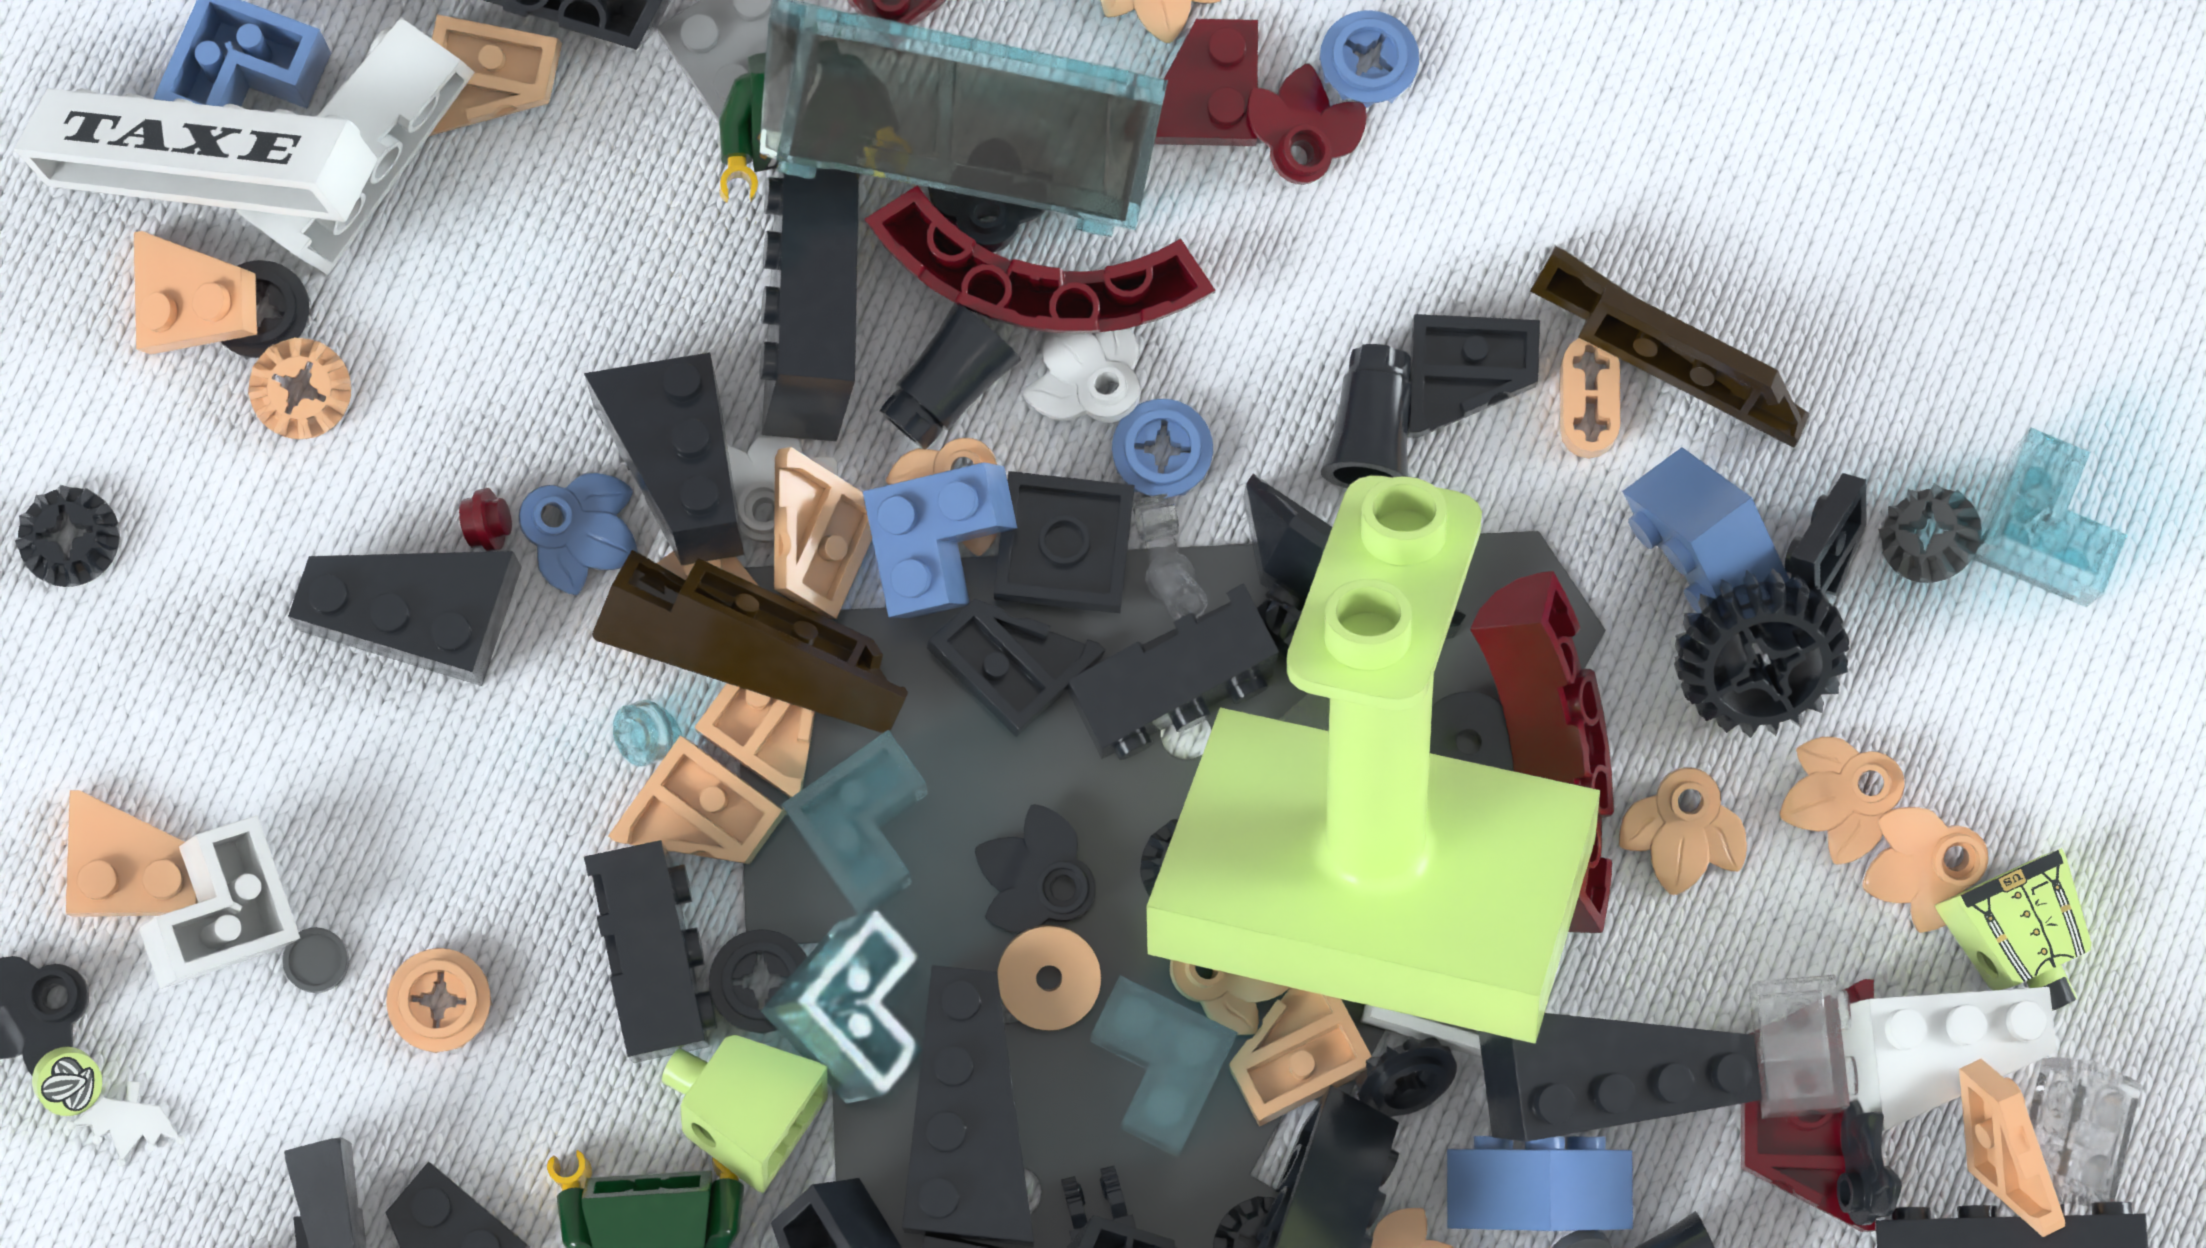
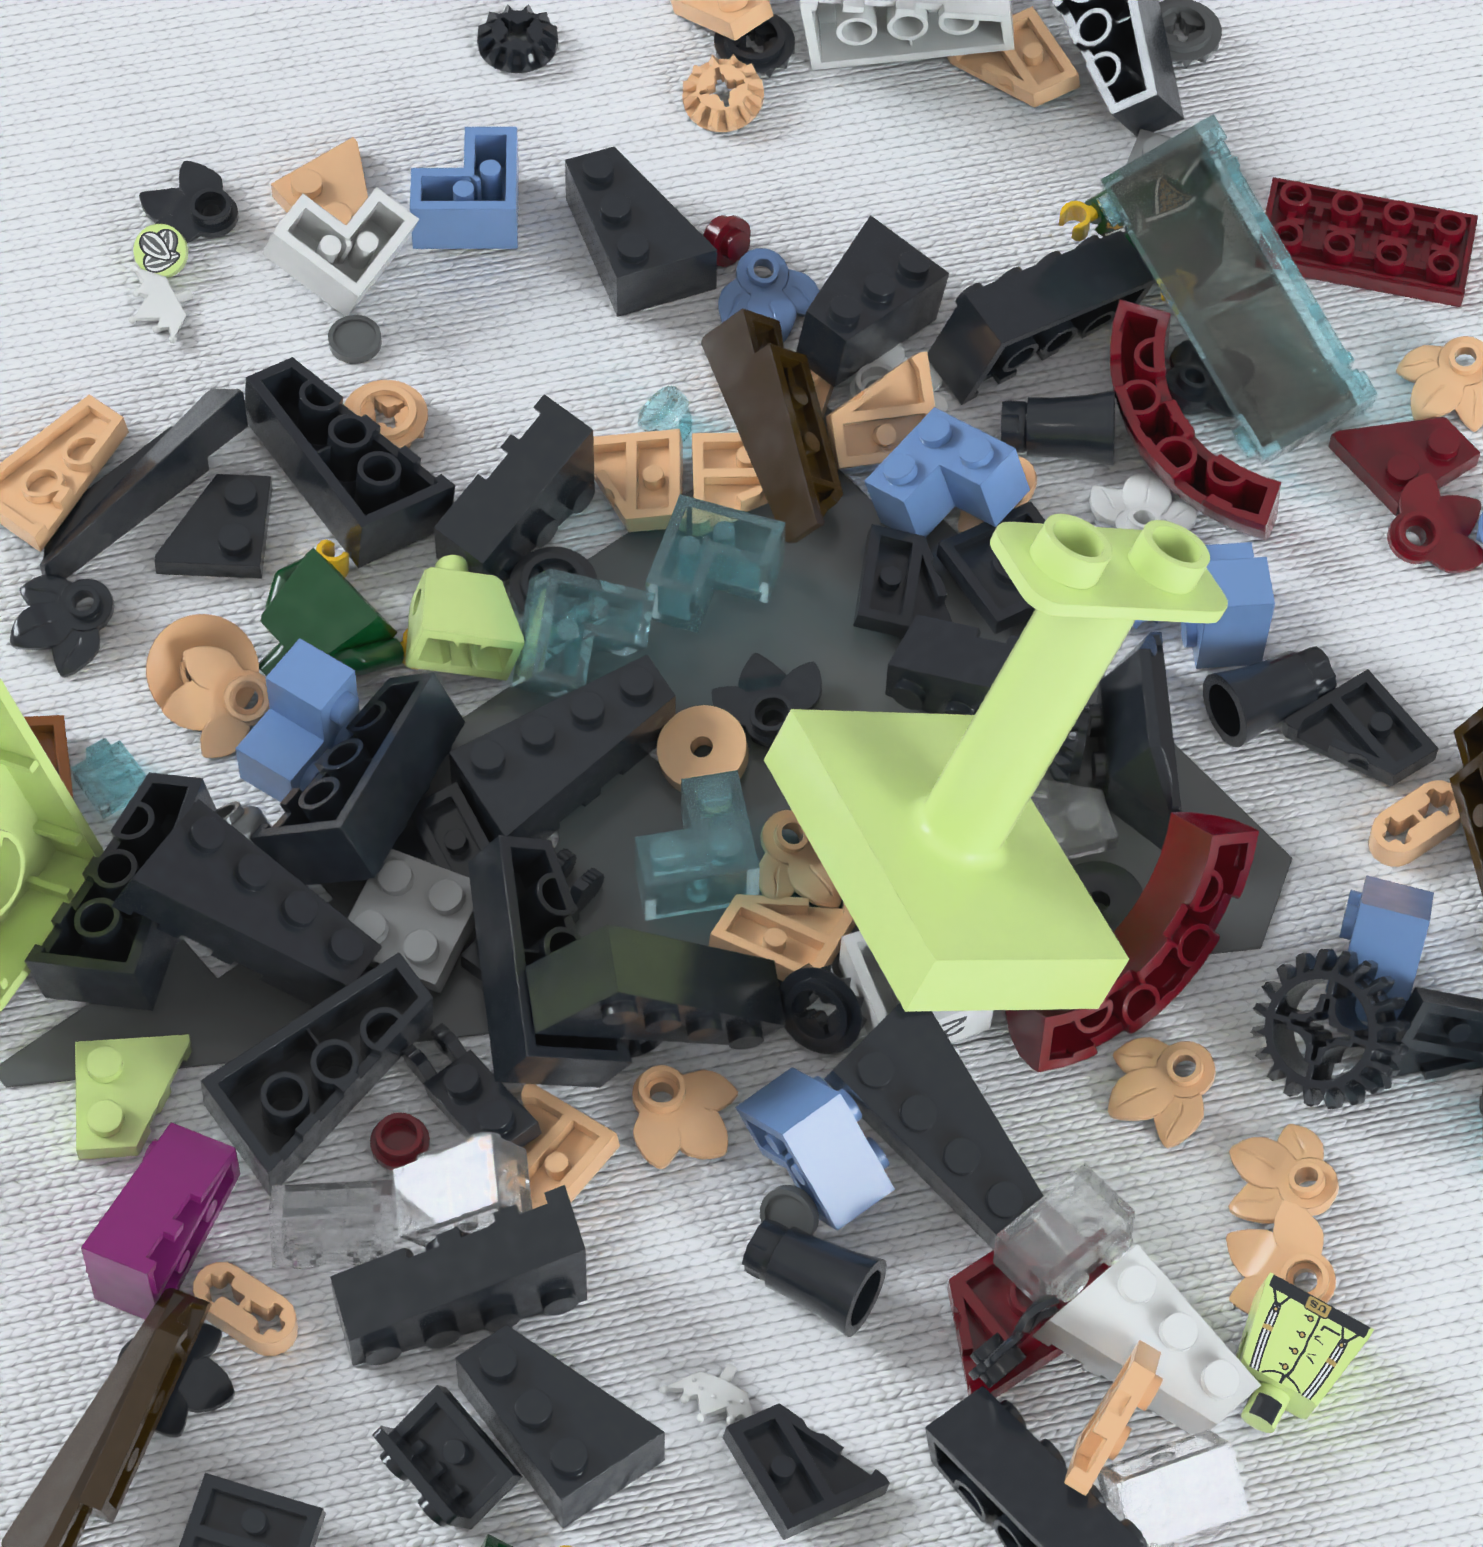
camera: 55 degrees right, 20 degrees down
none -> black wedge [245,357,456,568]
none -> medium blue brick [410,127,519,249]
none -> medium blue brick [1181,542,1275,669]

